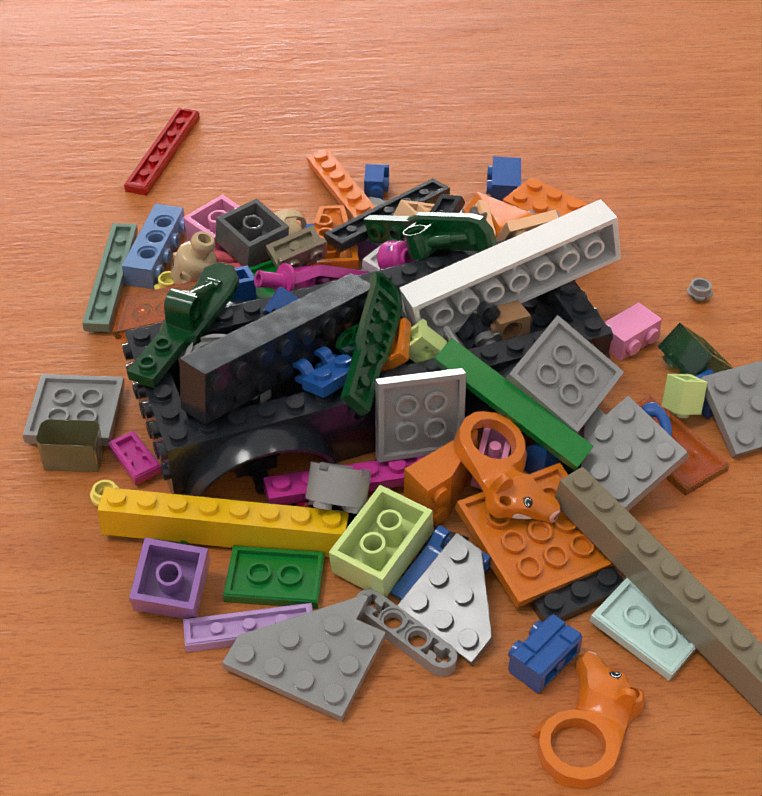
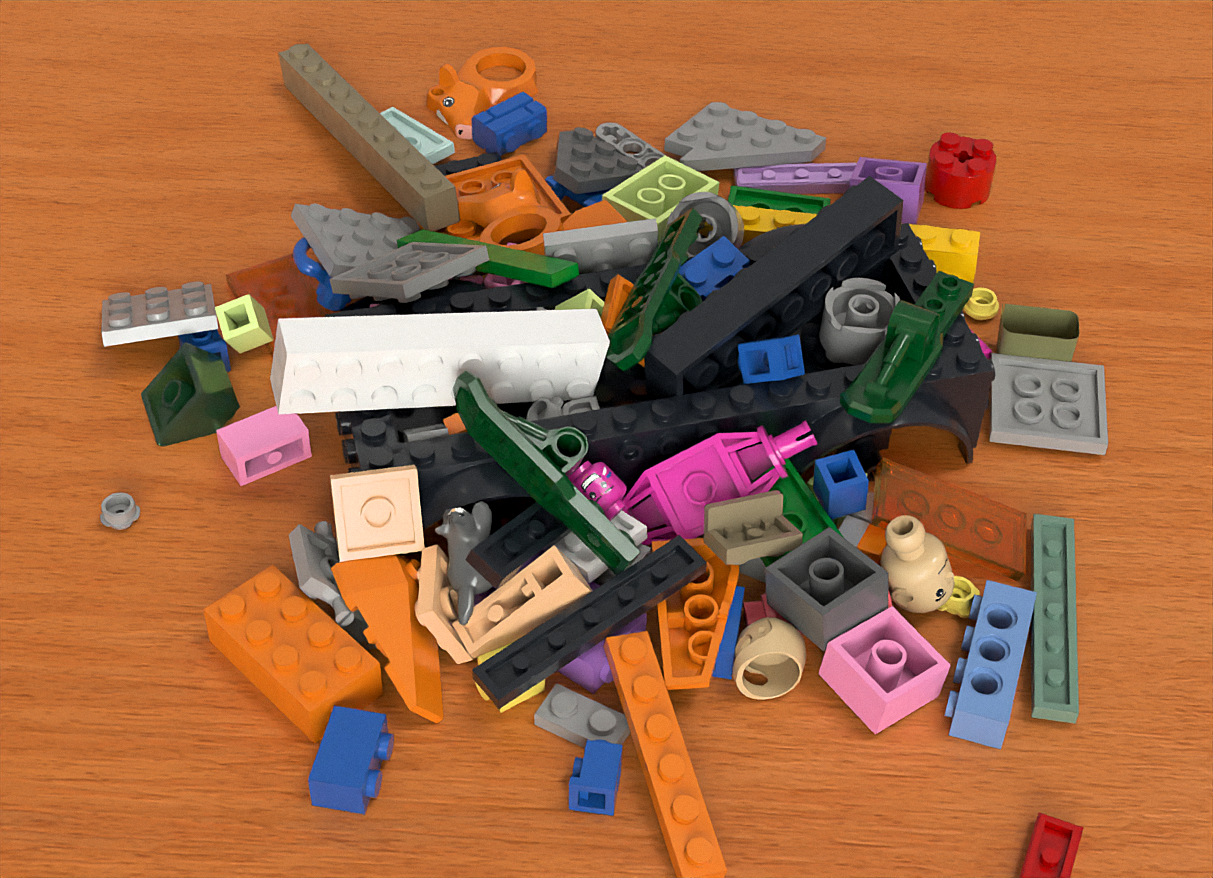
camera: 175 degrees left, 0 degrees up
none -> red brick [924,132,997,209]

